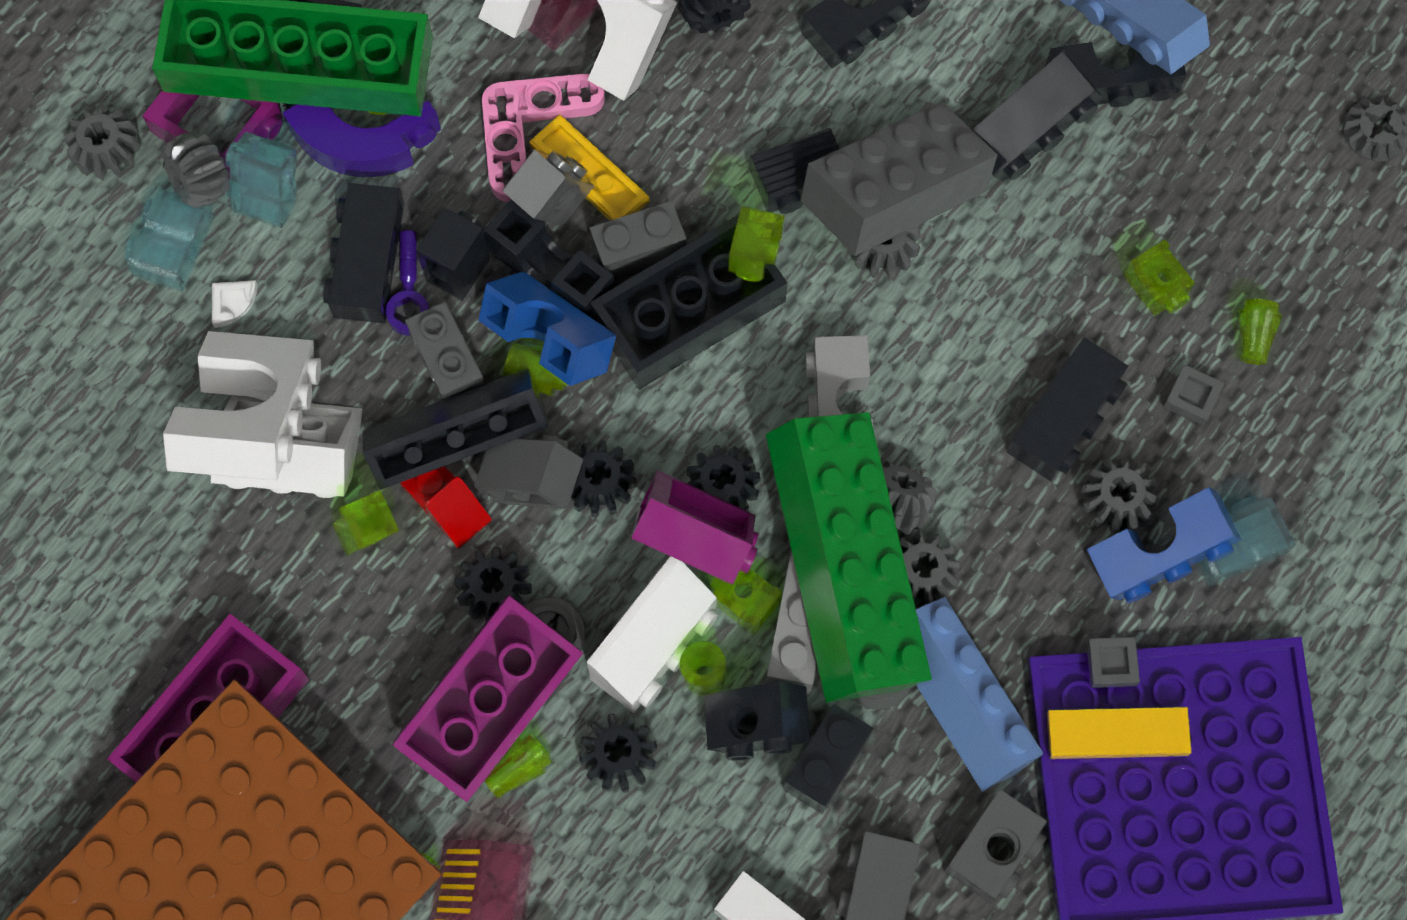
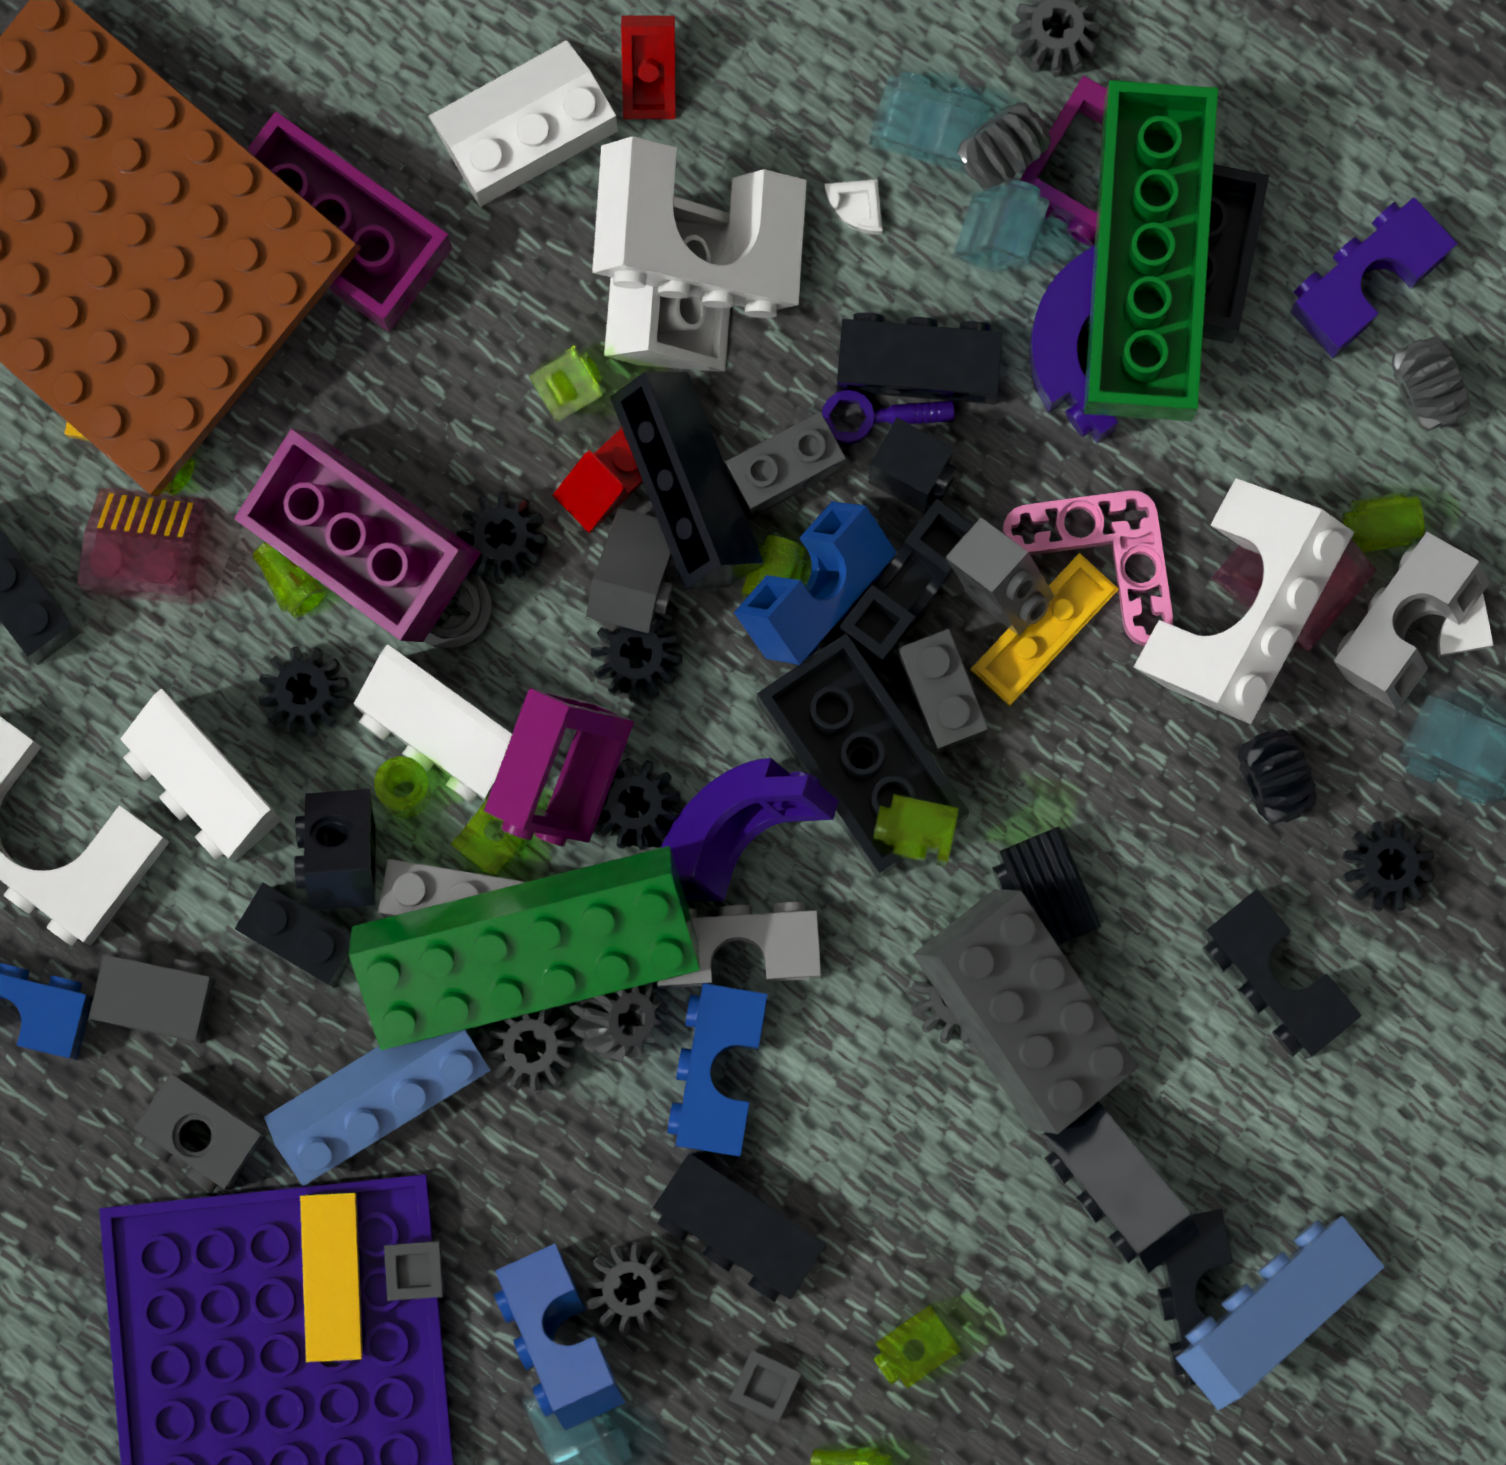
camera: 90 degrees right, 10 degrees up
none -> white slope [121,689,282,863]
none -> white slope [429,40,618,207]
none -> red slope [621,15,676,119]
none -> dark purple arch [661,758,839,901]
none -> blue arch [667,983,767,1158]

